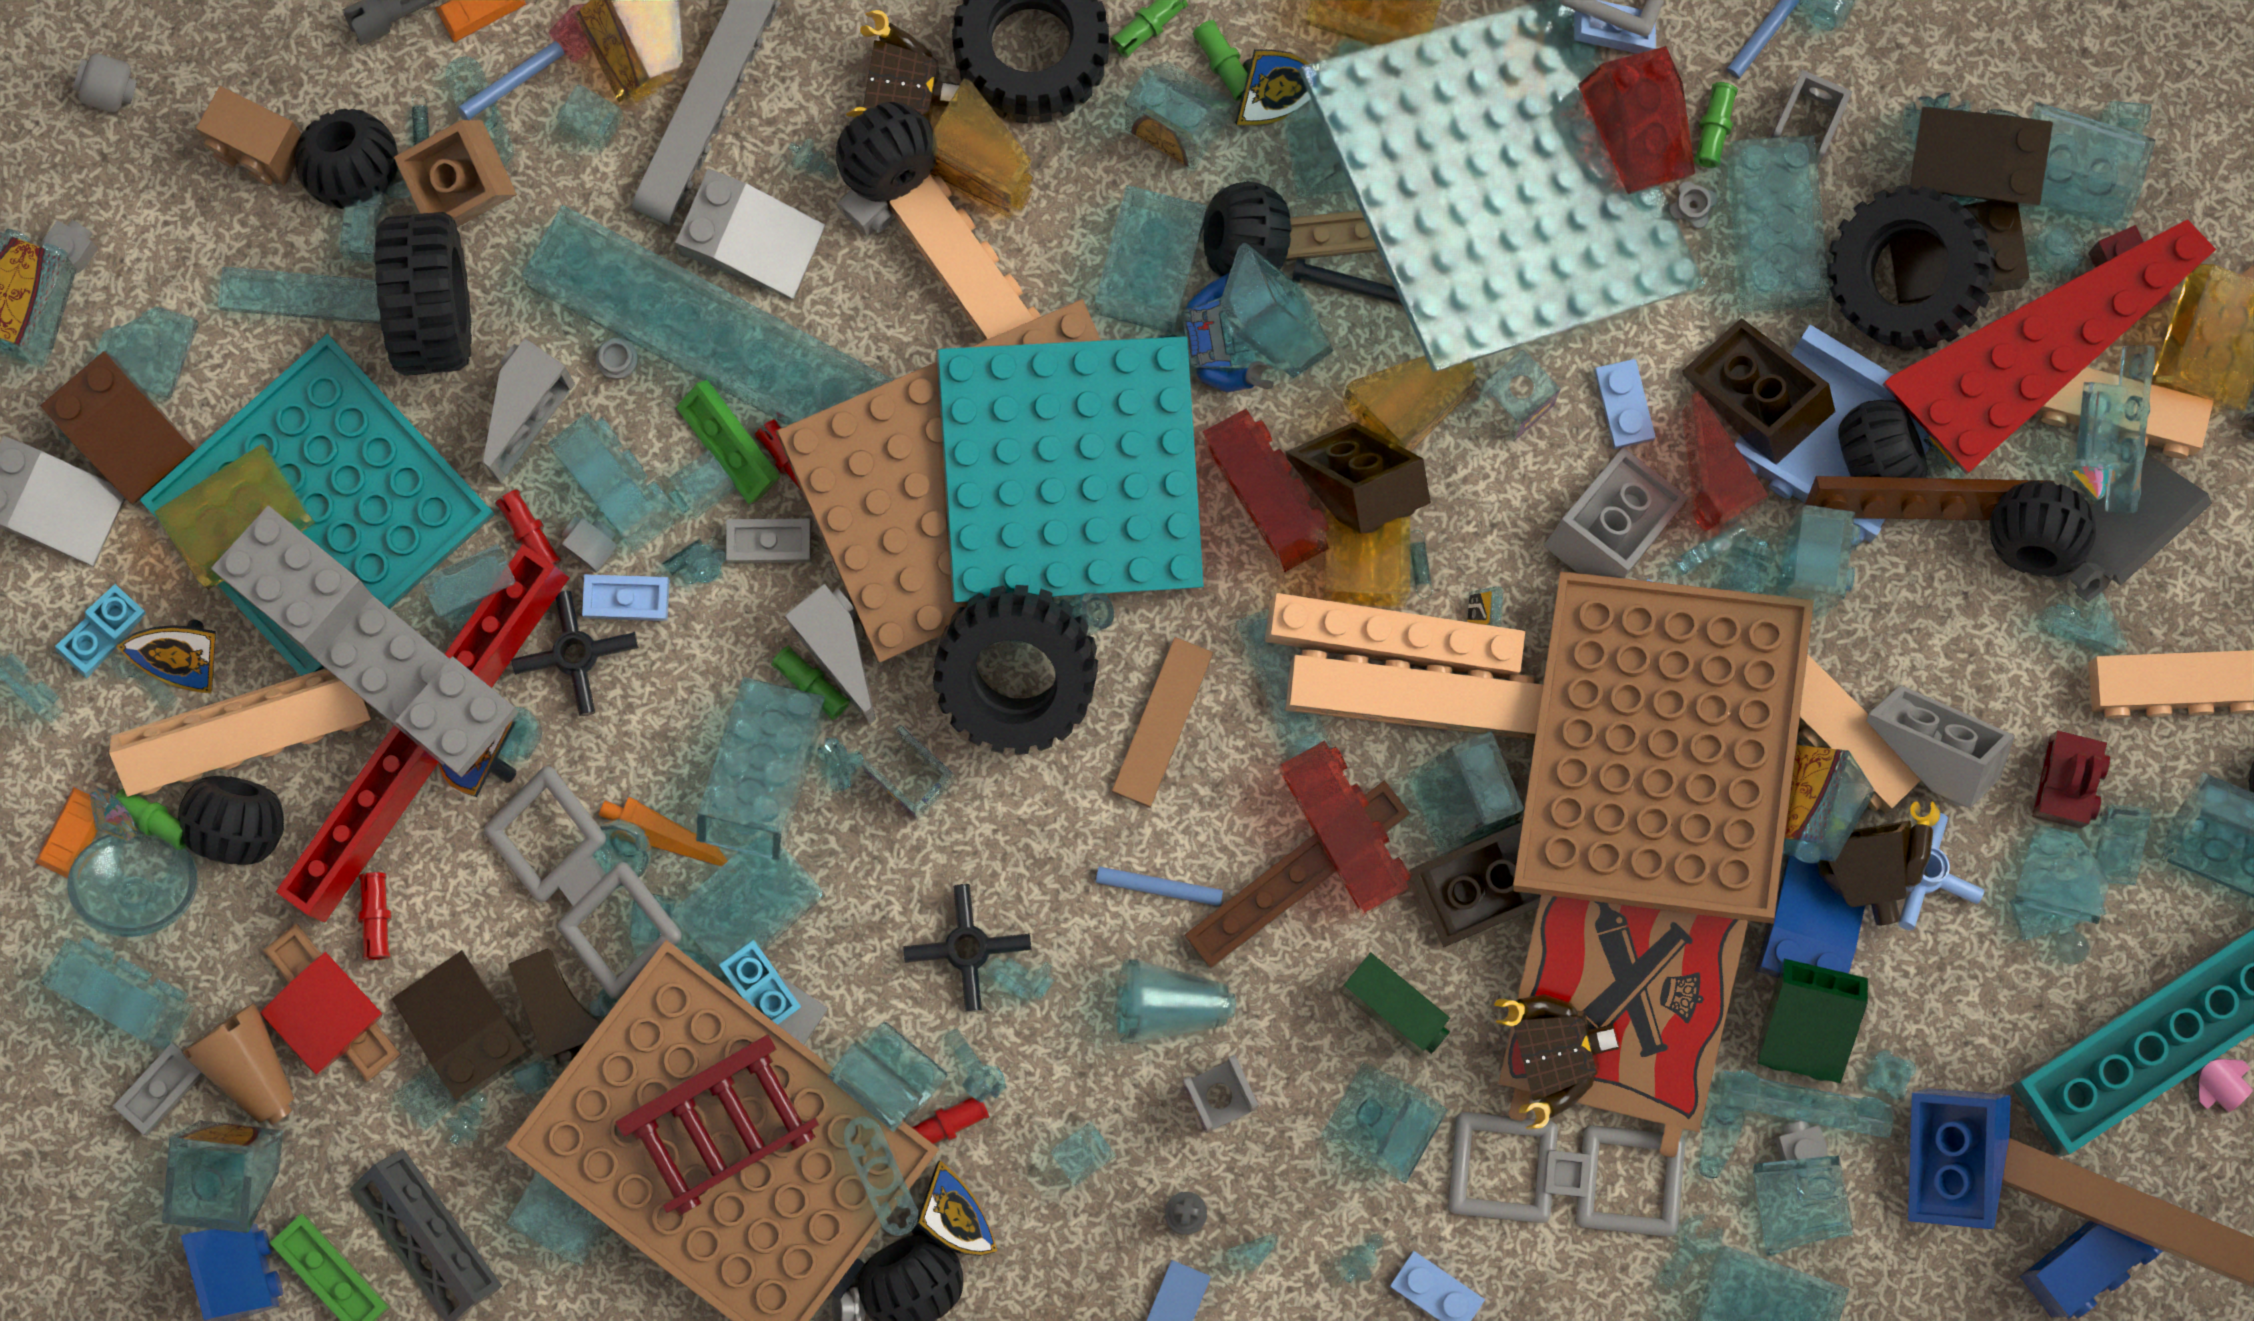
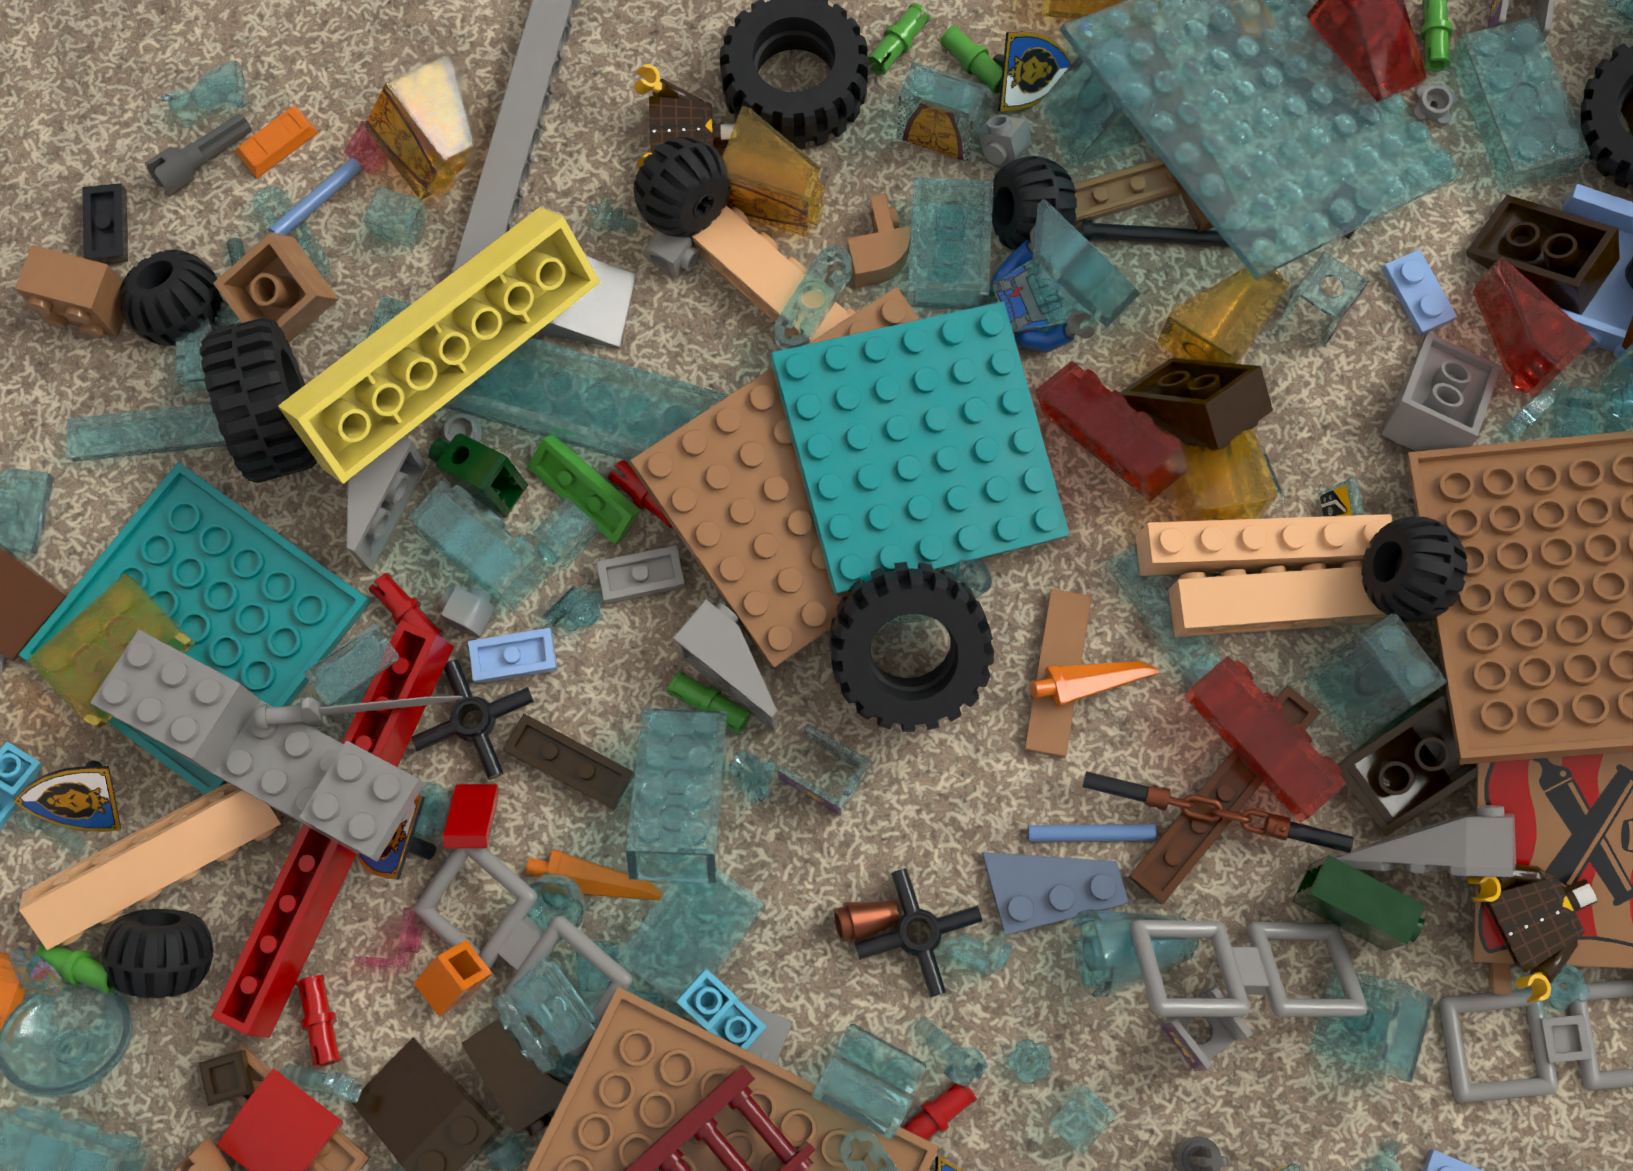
camera: 10 degrees left, 5 degrees down
none -> black plate [82,183,128,264]
none -> dark brown tile [199,1050,255,1106]
none -> light grey sword [254,696,463,730]
none -> light yellow brick [278,207,601,484]
none -> clear light blue bar [282,1063,364,1103]
none -> clear pink bracket [354,907,422,969]
none -> orange brick [414,939,492,1017]
none -> dark green torso [428,433,528,518]
none -> red tile [443,784,499,849]
none -> clear light blue plate [492,956,599,1074]
none -> dark brown plate [503,713,634,810]
none -> clear light blue beam [774,246,852,350]
none -> copper cone [834,900,899,944]
none -> medium nougat brick [847,193,910,288]
none -> light grey plate [978,114,1031,167]
none -> sand blue wing [982,852,1129,936]
none -> clear light blue plate [1009,1039,1051,1084]
none -> orange bar [1030,661,1158,706]
none -> piece [1082,771,1354,853]
none -> light grey bar [1129,920,1368,1017]
none -> light grey wedge [1334,805,1516,877]
none -> black wheel [1361,516,1468,622]
none -> clear light blue plate [1549,964,1590,1011]

